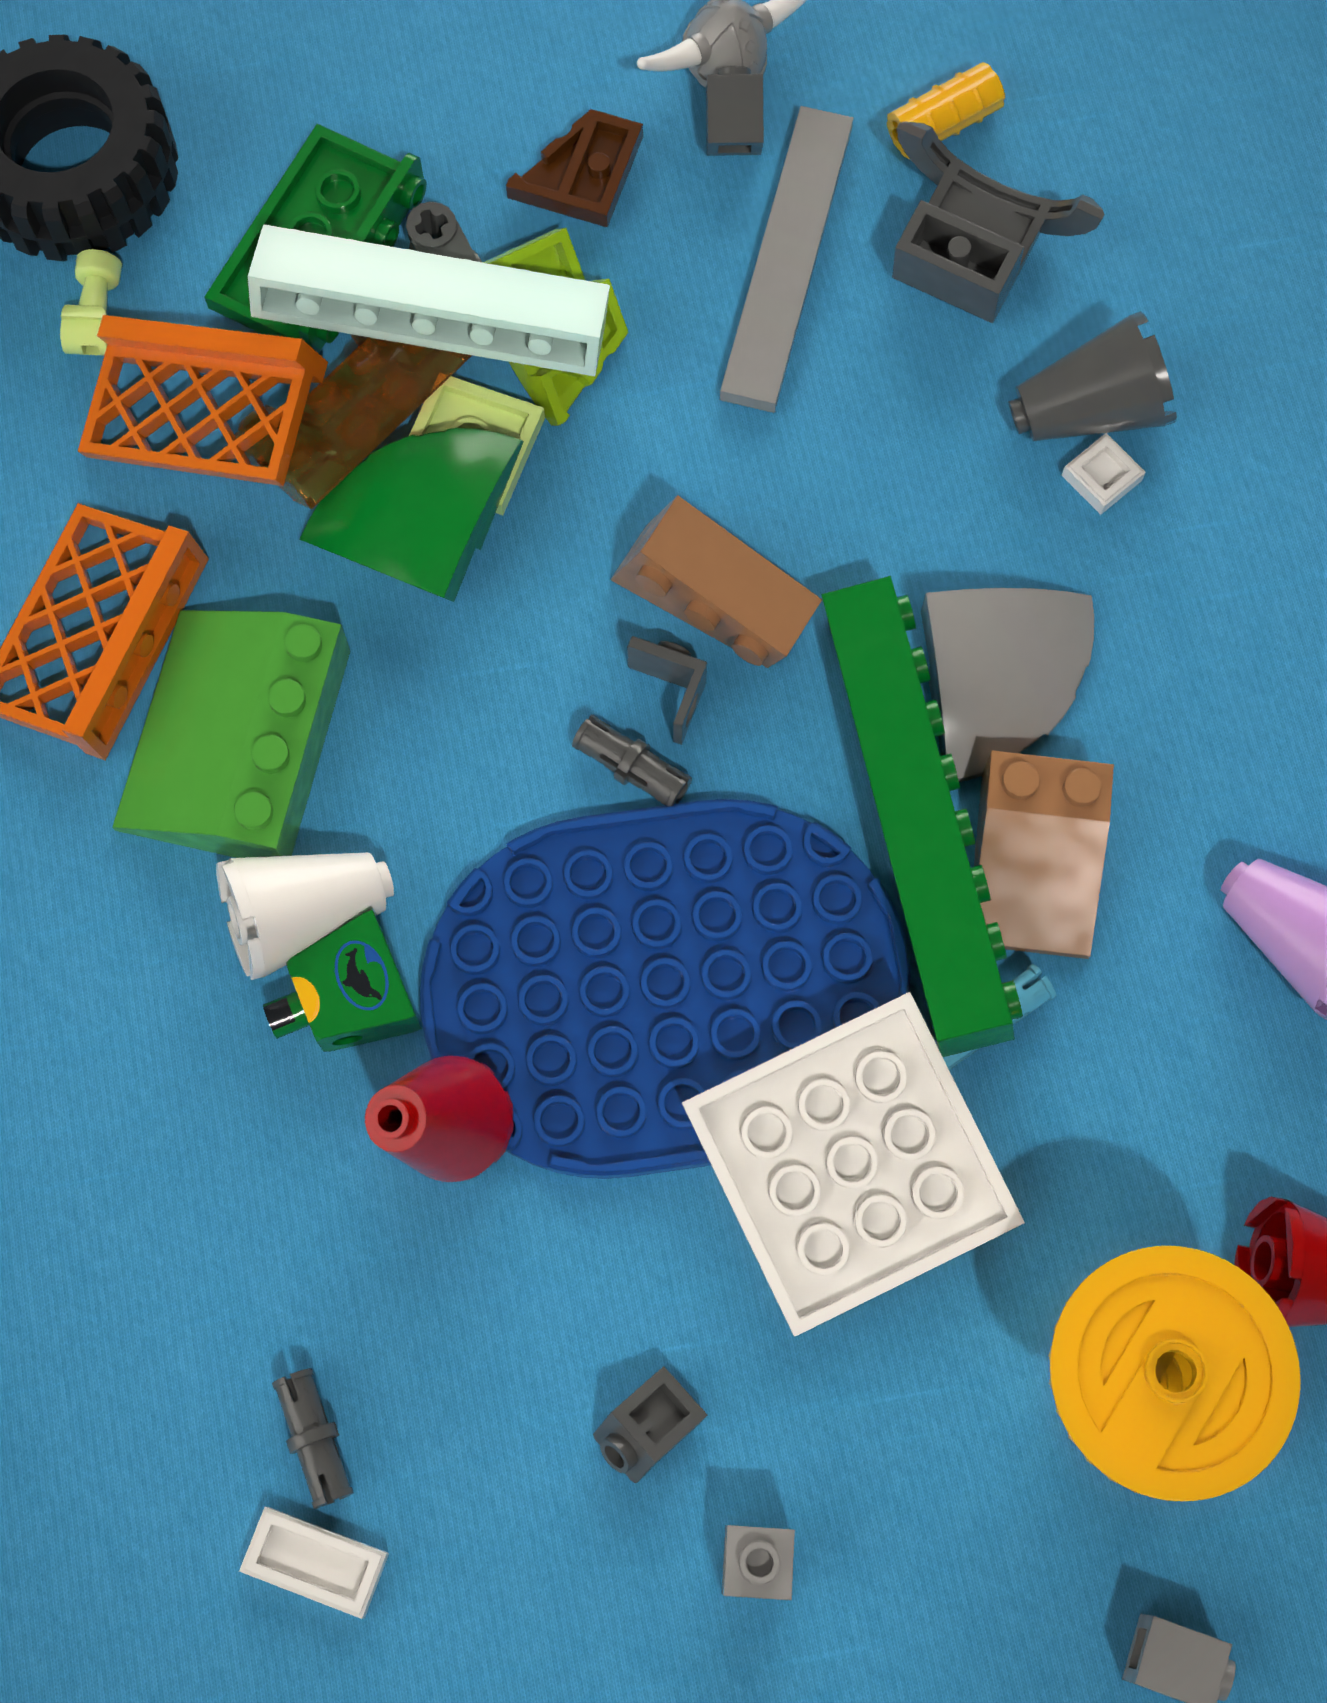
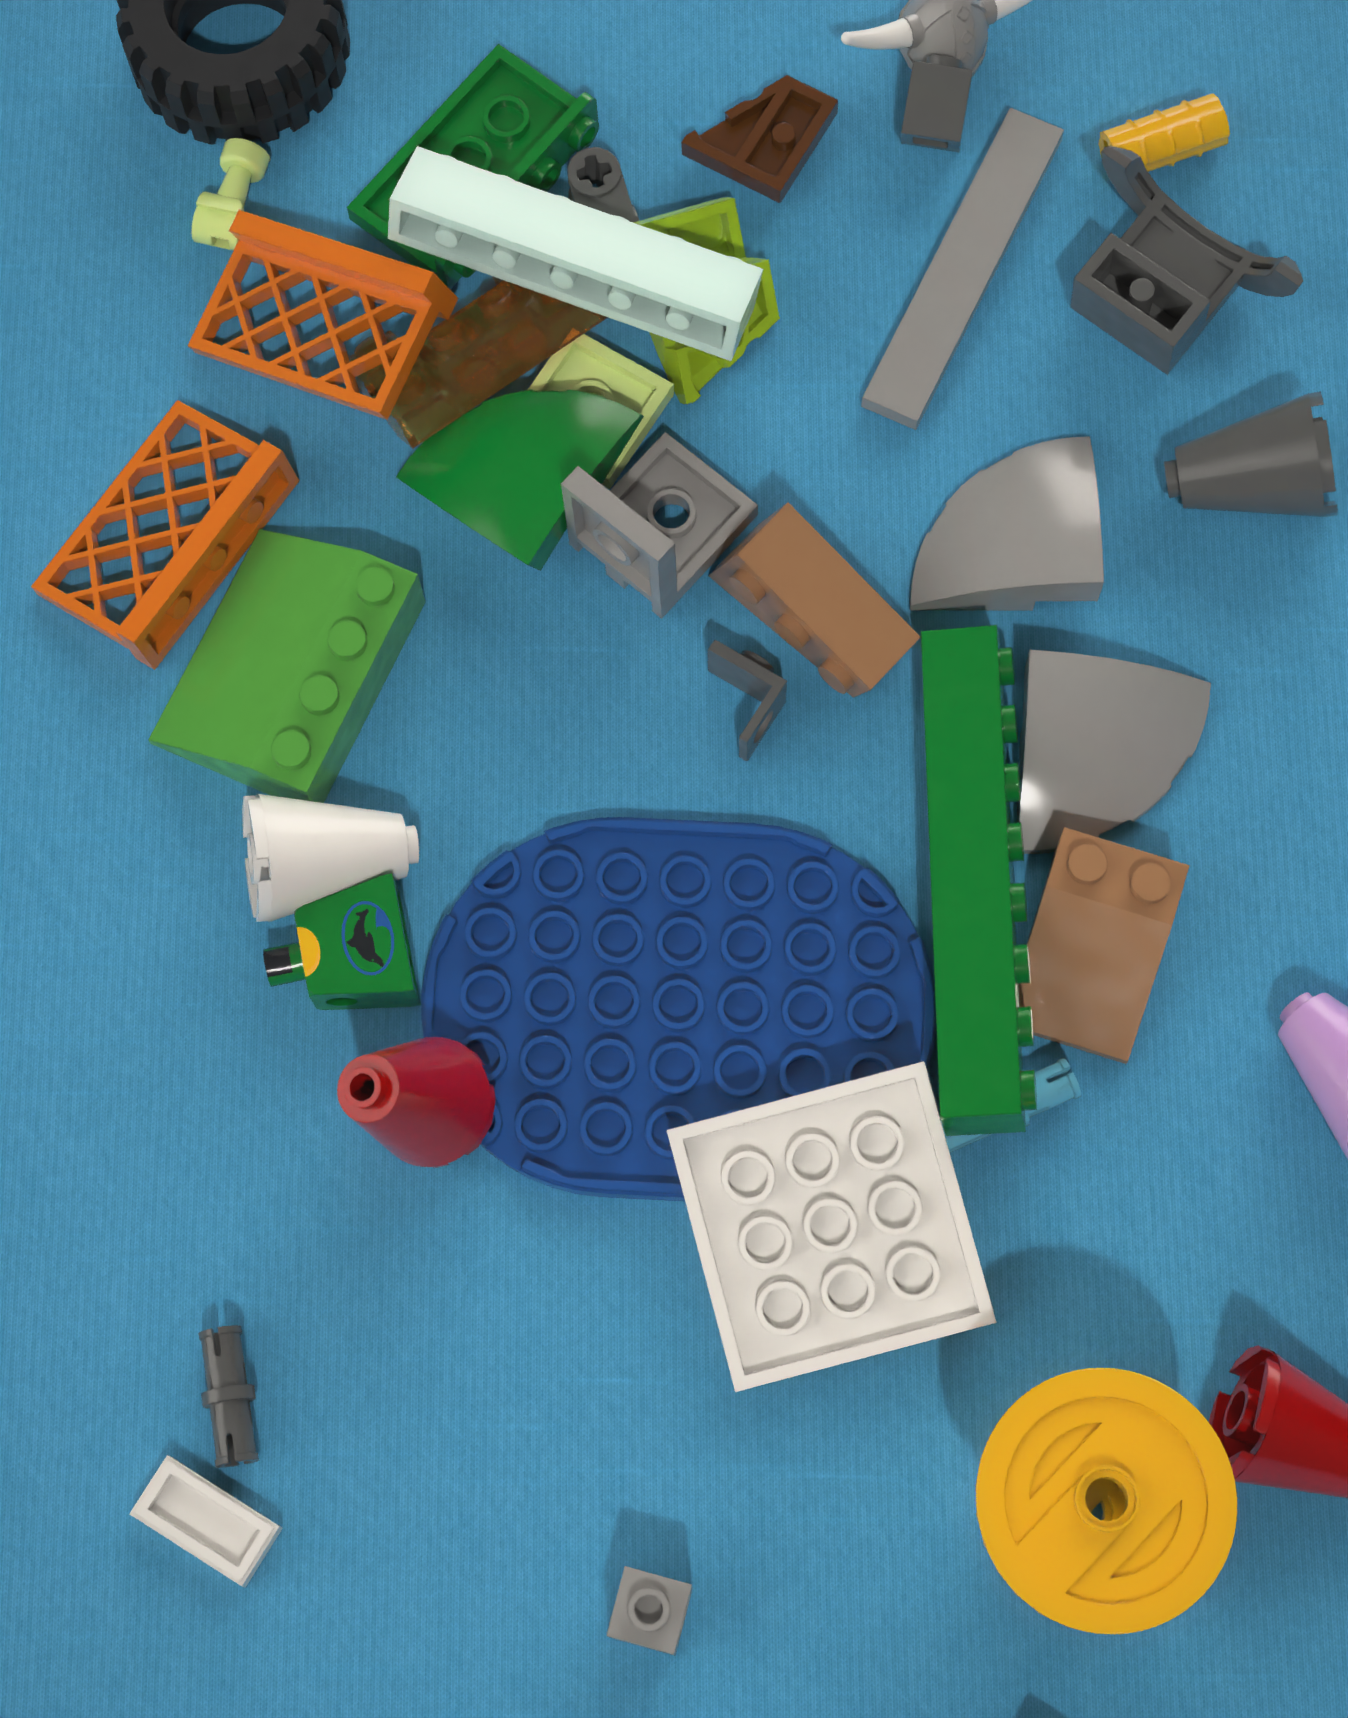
camera: 15 degrees right, 0 degrees up
dark grey pin [572,714,692,807] -> none
dark grey bracket [593,1366,707,1483] -> none
white tile [1061,433,1146,515] -> none
none -> light grey bracket [561,432,758,619]
none -> light grey brick [910,436,1104,611]

